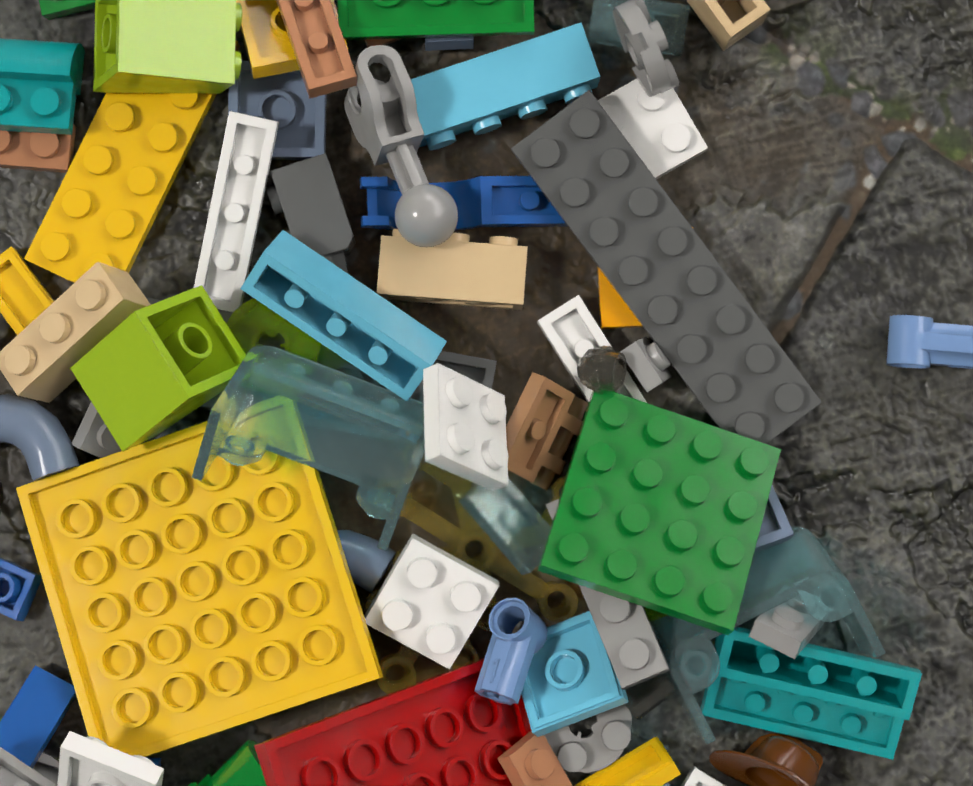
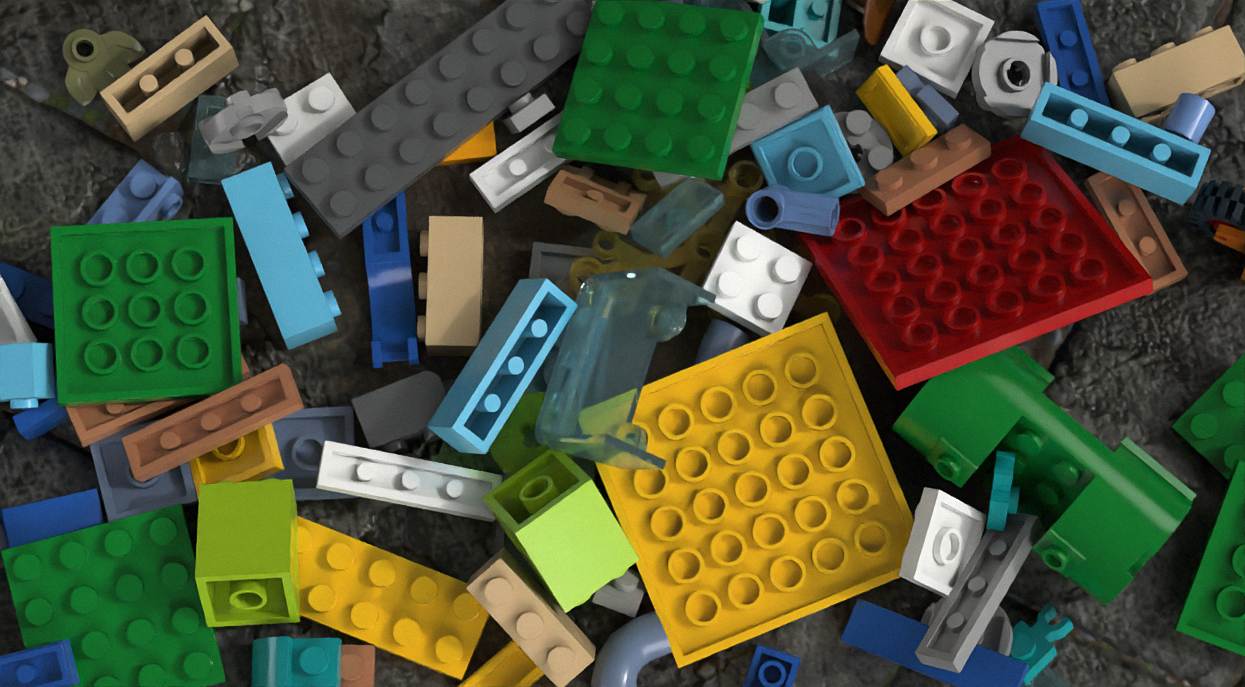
camera: 90 degrees left, 10 degrees down
light grey piece [344,45,458,247] -> none
white plate [423,363,509,491] -> none
clear smoke plate [577,345,627,395] -> none

